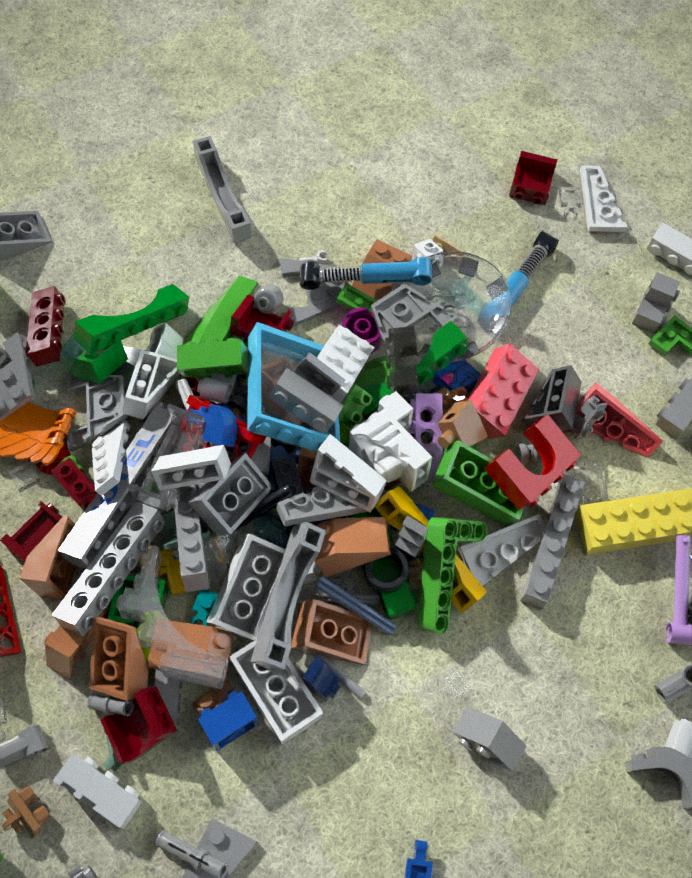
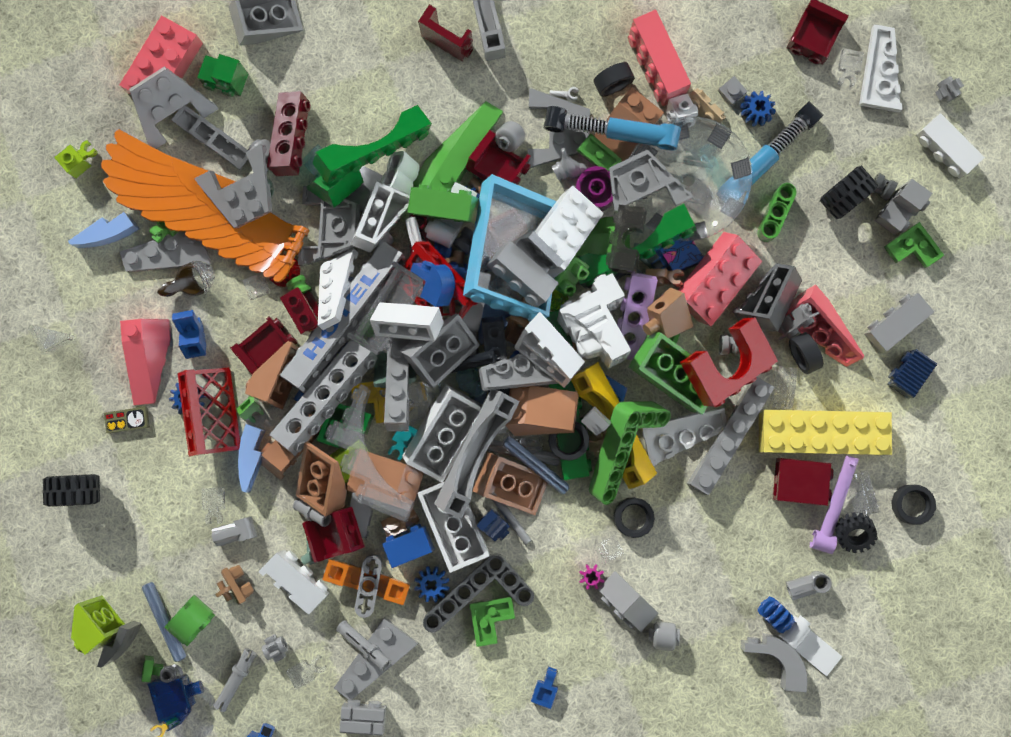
camera: 20 degrees right, 20 degrees up
none -> bright green tile [236,396,264,423]
none -> light blue slope [238,424,266,493]
none -> orange slope [322,559,410,605]
none -> light grey beam [355,555,382,618]
none -> blue gear [414,566,450,602]
none -> dark red panel [418,4,474,61]
none -> dark grey beam [423,553,534,633]
none -> bright green plate [470,596,515,647]
none -> light grey animal [552,148,587,181]
none -> dark pink gear [579,564,604,590]
none -> black tyre [593,62,635,97]
none -> black tyre [613,497,655,538]
none -> coral brick [628,9,691,106]
none -> light grey head [649,621,680,651]
none -> light grey plate [718,76,747,106]
none -> blue gear [740,91,776,127]
none -> bright green beam [757,183,797,242]
none -> blue gear [757,596,795,633]
none -> dark red panel [772,458,834,506]
none -> black tyre [789,332,824,374]
none -> black tyre [820,165,878,220]
none -> dark grey wheel [873,173,898,201]
none -> light grey gear [935,76,964,102]

